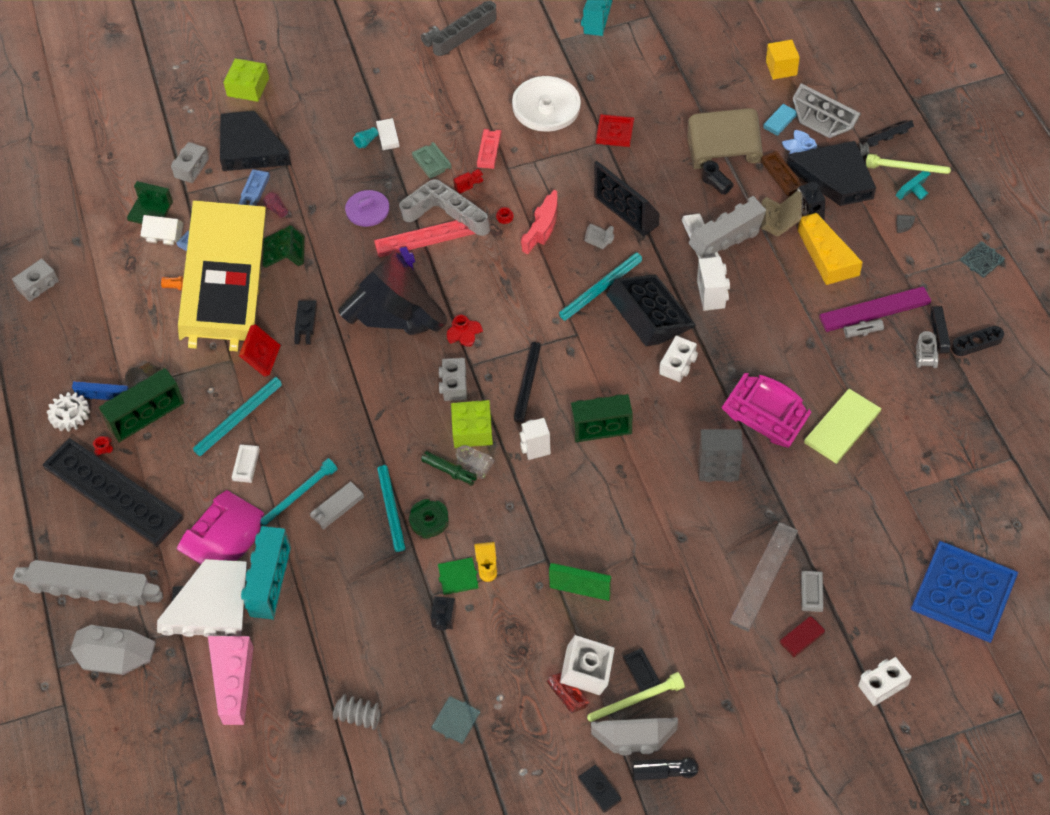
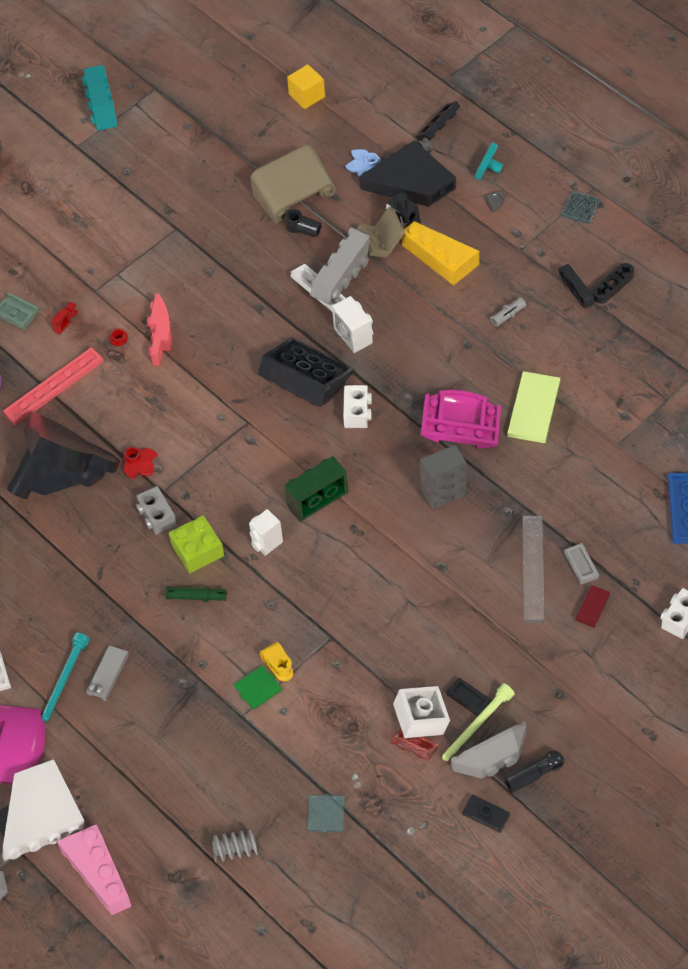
camera: 25 degrees left, 0 degrees up
teal brick [241,526,291,620] -> none
teal axle [377,465,405,552] -> none
light grey beam [399,179,490,236] -> none
dark purple plate [399,246,415,271] -> none
dark green plate [409,499,449,539] -> none
black brick [431,596,456,631] -> none
clear piece [456,445,494,479] -> none
coral plate [477,129,502,169] -> none
white dish [512,76,581,131] -> none
black axle [514,342,541,423] -> none
green tile [549,563,611,601] -> none
teal axle [559,252,642,321] -> none
light grey bracket [584,224,614,249] -> none
black slope [594,161,660,237] -> none
red plate [596,114,634,147] -> none
reddish brown plate [761,151,803,197] -> none
medium azure tile [763,104,797,136] -> none
light grey wedge [792,83,861,139] -> none
magenta tile [819,286,931,332] -> none
yellowish green piece [866,154,951,174] -> none
light grey piece [916,331,938,368] -> none

